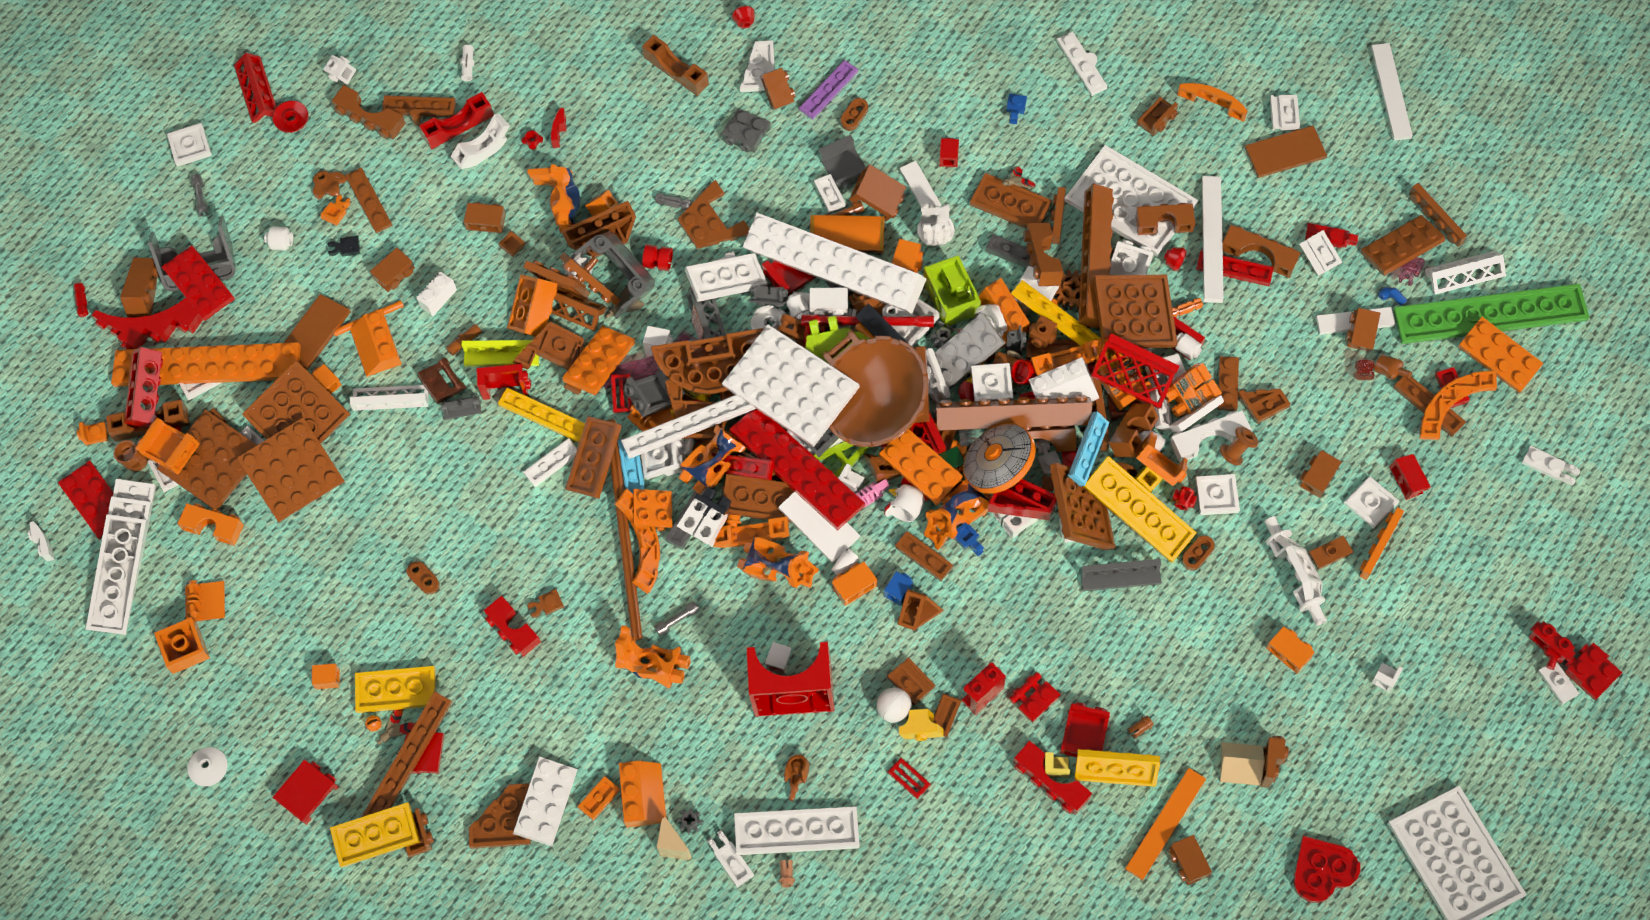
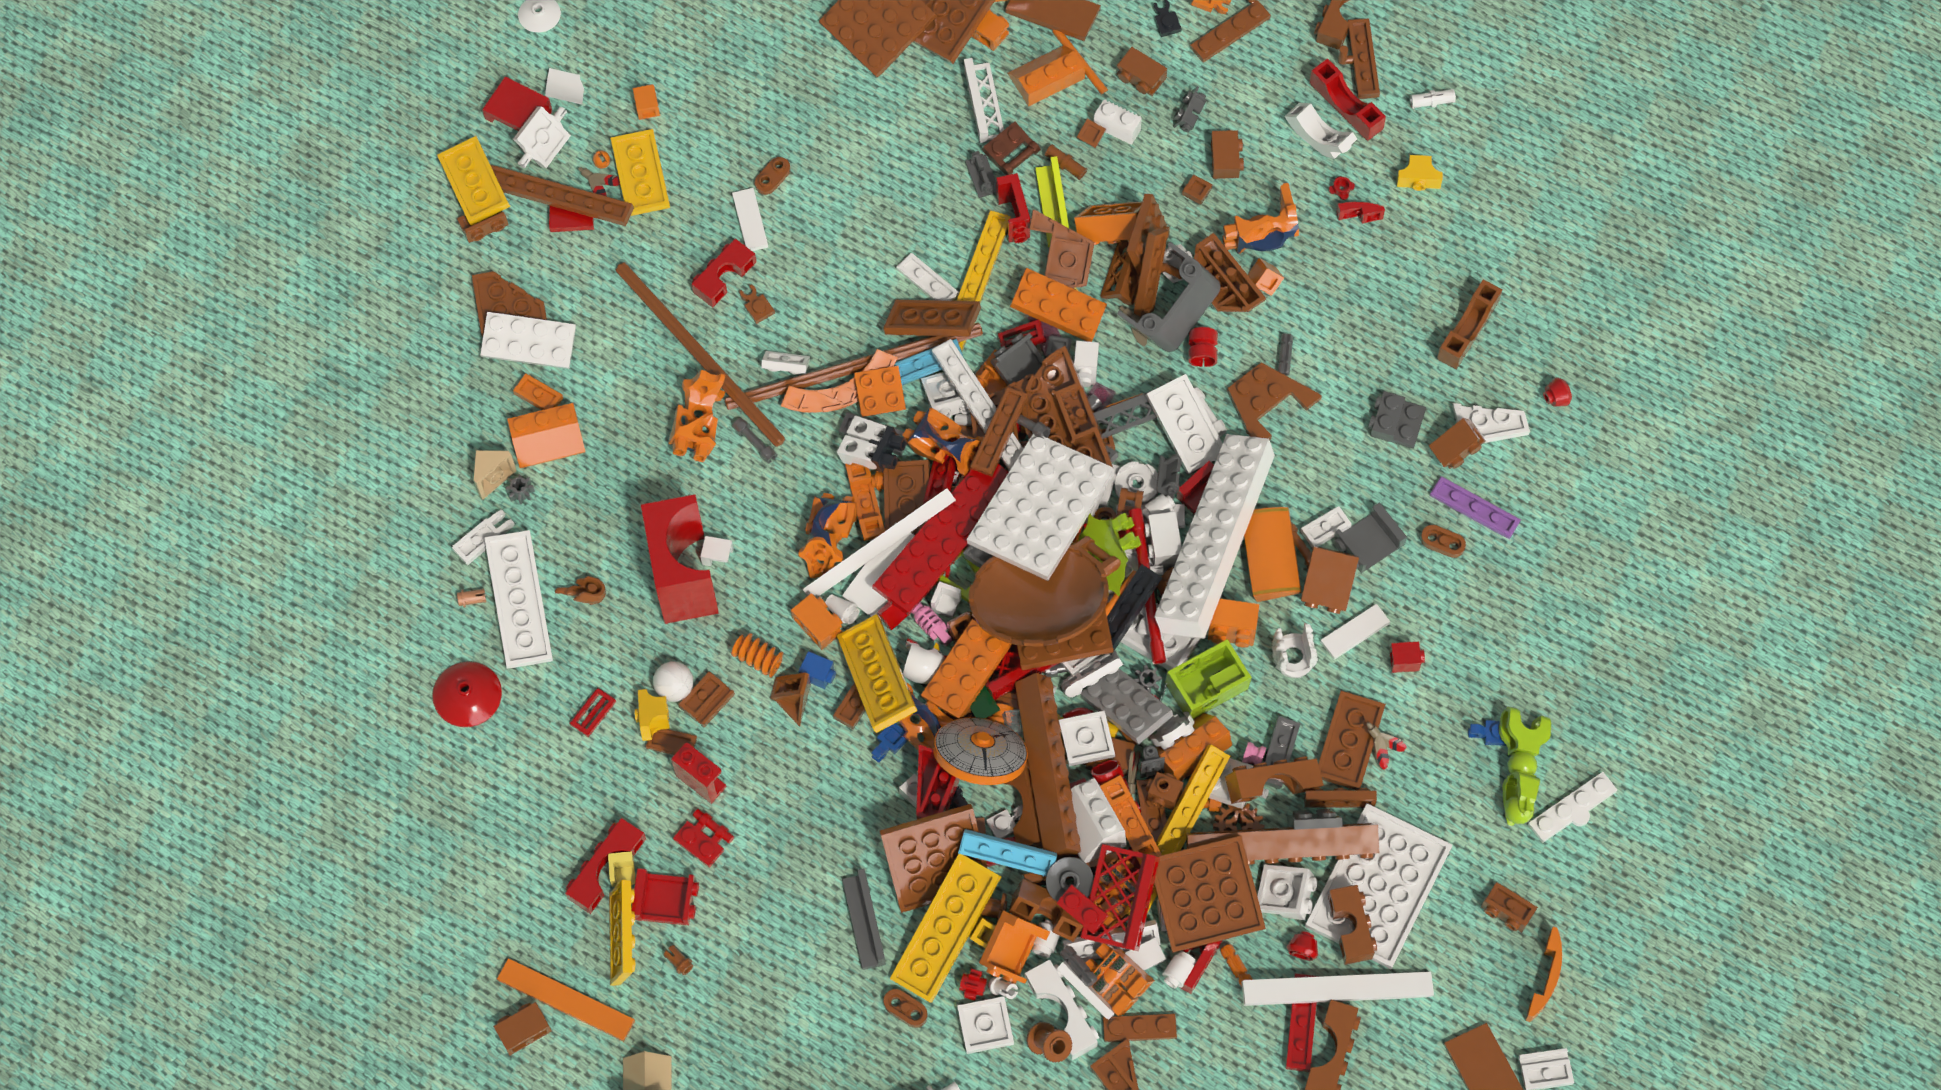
camera: 80 degrees right, 0 degrees up
none -> red dish [432,661,502,727]
none -> white plate [513,106,571,168]
none -> white sticker [545,68,584,104]
none -> dark orange axle [616,262,785,447]
none -> orange piece [731,633,784,678]
none -> white tile [732,188,768,251]
none -> white plate [762,351,810,374]
none -> white sticker [803,489,956,598]
none -> yellow plate [837,614,917,733]
none -> red tile [877,602,908,631]
none -> dark orange tile [970,386,1029,477]
none -> white pin [988,976,1018,999]
none -> flat silver bar [1017,414,1050,439]
none -> dark grey tile [1046,336,1072,358]
none -> dark grey dish [1046,857,1094,902]
none -> red plate [1057,884,1109,934]
none -> flat silver axle [1060,946,1097,987]
none -> dark orange plate [1077,118,1106,149]
none -> dark grey hinge [1173,86,1206,133]
none -> bright pink wheel [1242,742,1267,765]
none -> dark grey plate [1287,809,1342,830]
none -> yellow brick [1397,155,1443,191]
none -> lime piece [1499,706,1551,826]

